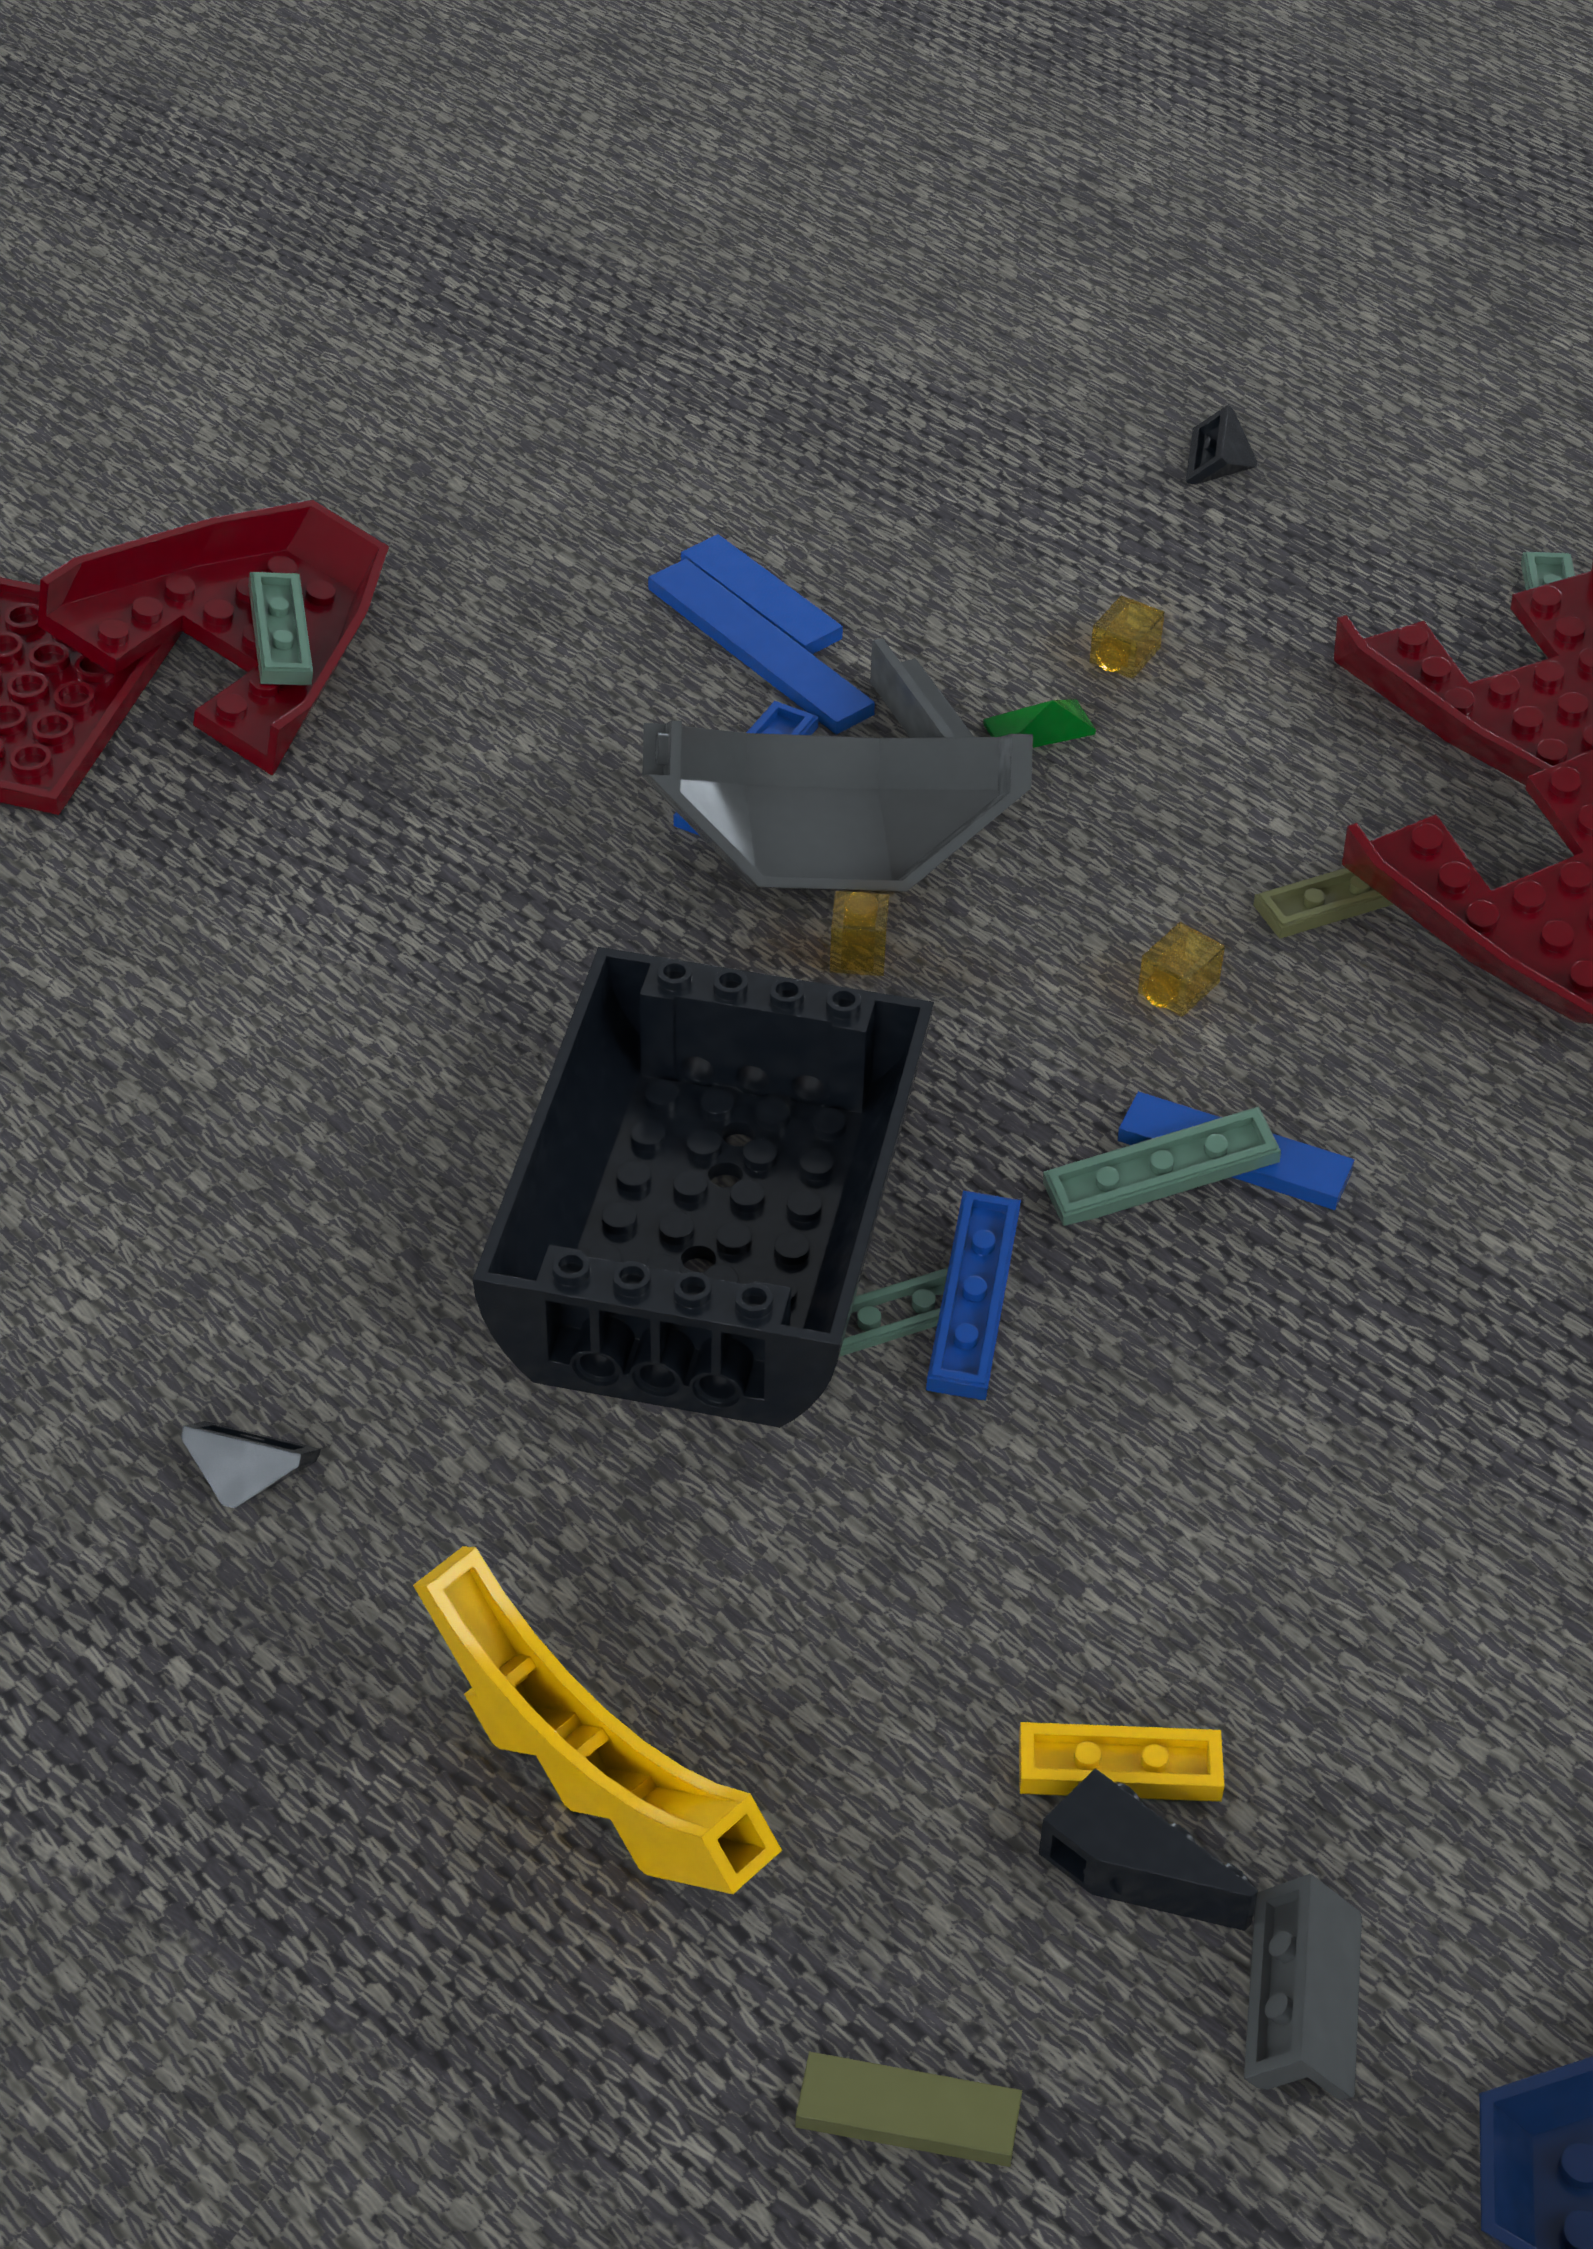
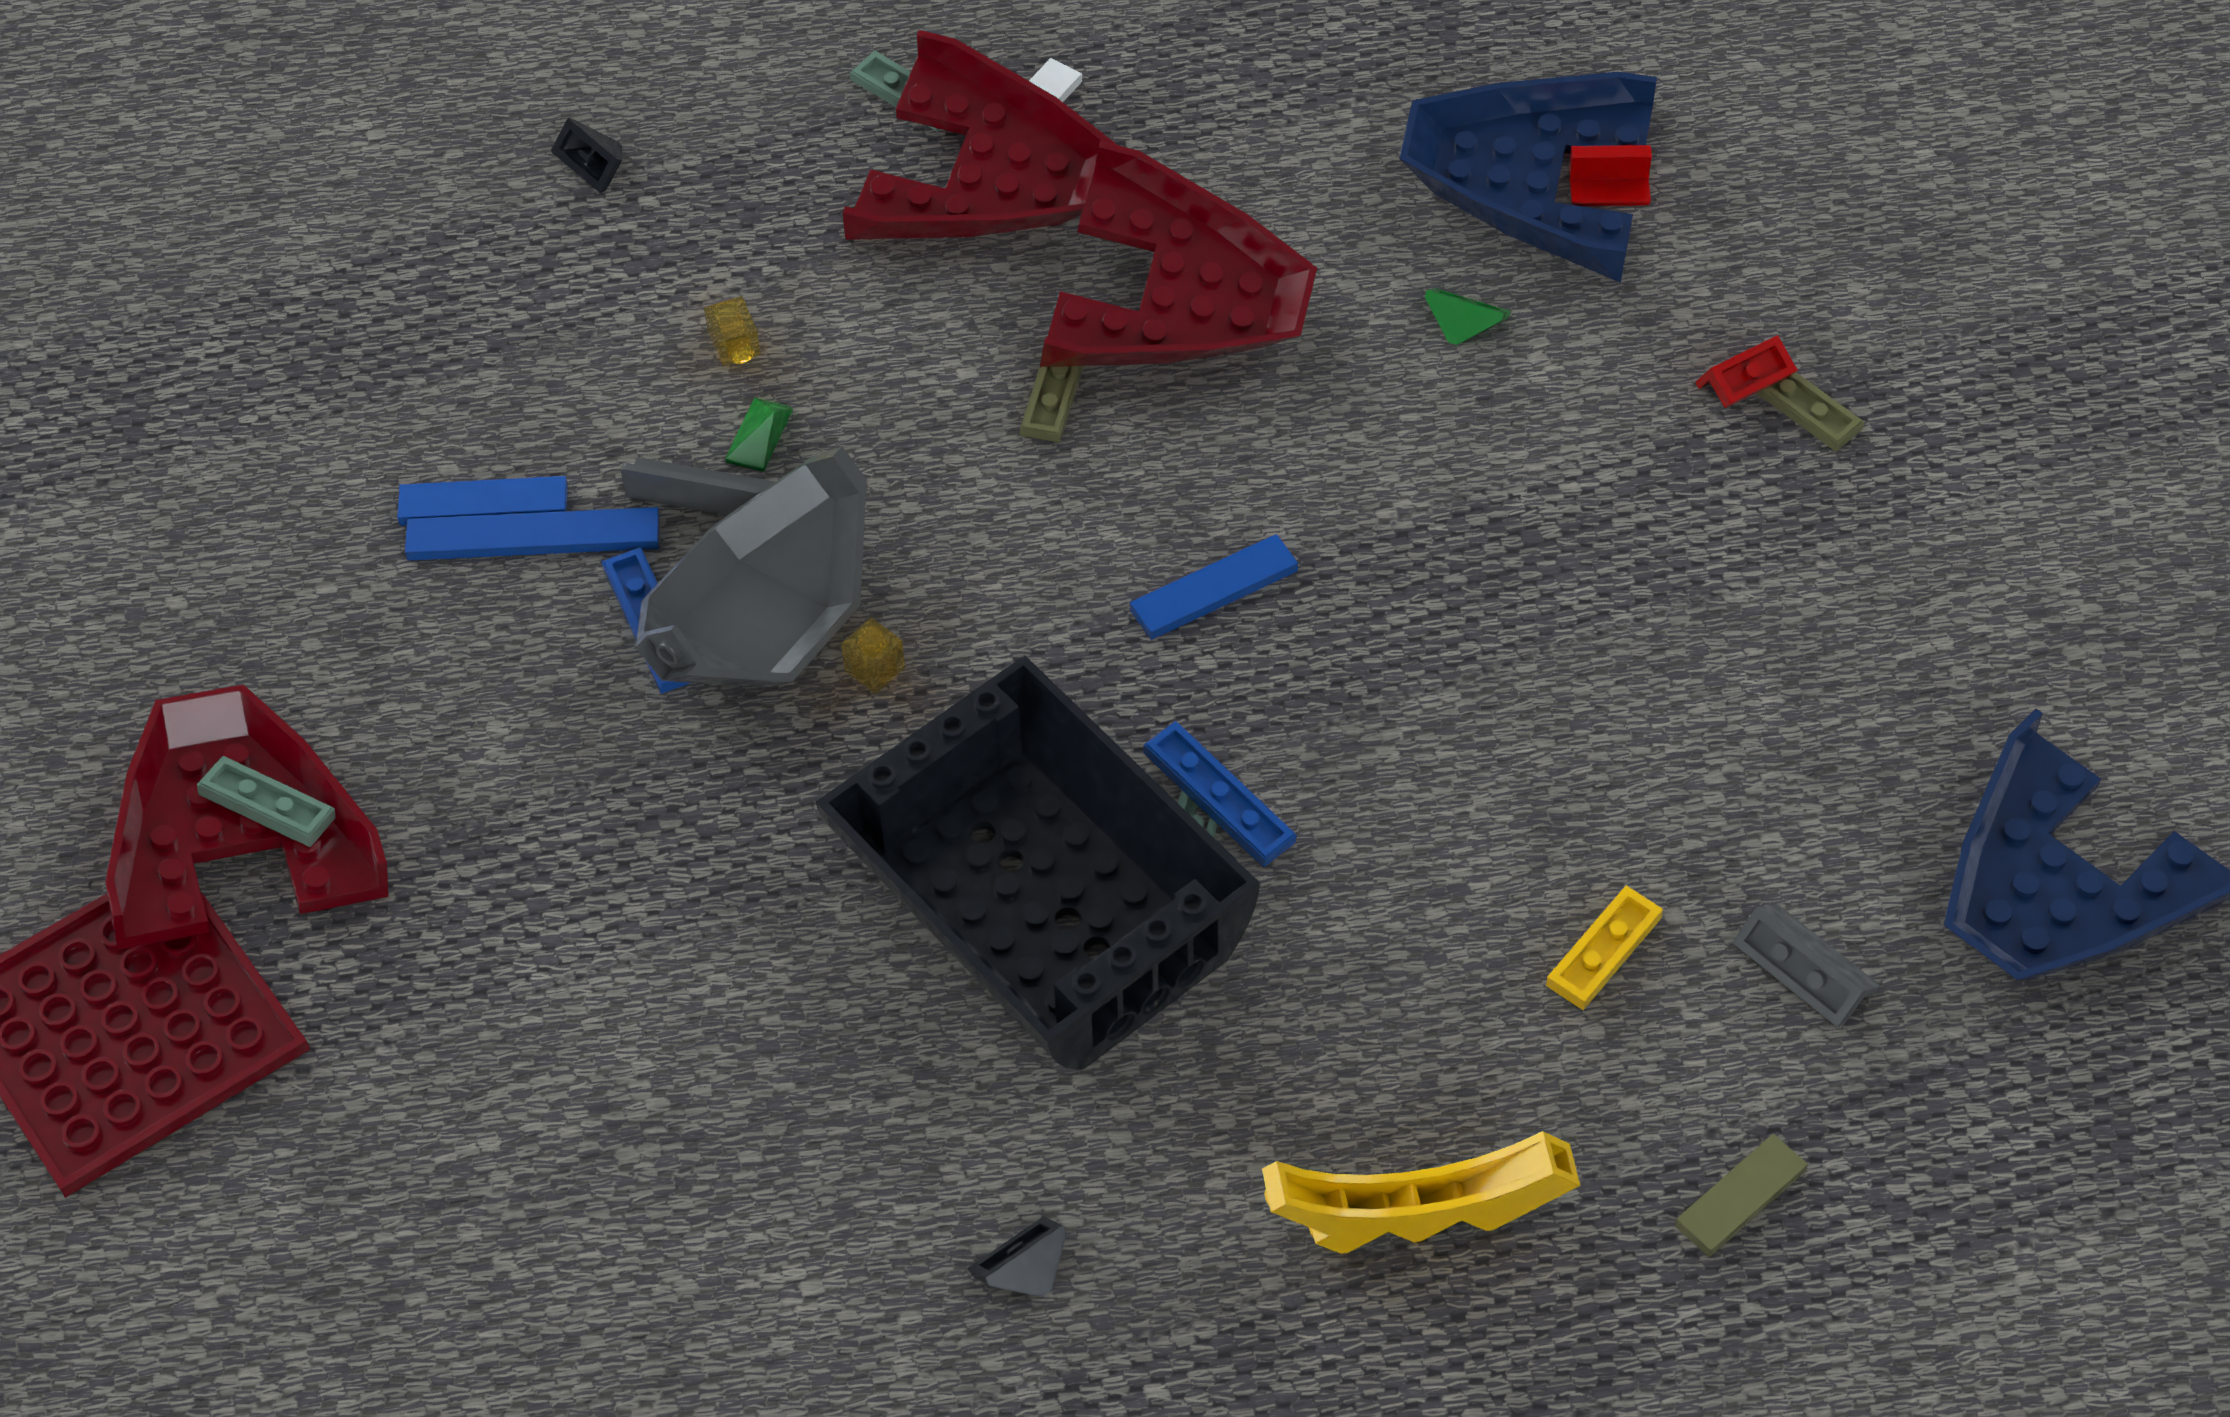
camera: 50 degrees left, 10 degrees up
black slope [1039,1768,1258,1931] -> none
sand green tile [1043,1106,1281,1226] -> none
clear yellow brick [1138,922,1225,1017] -> none

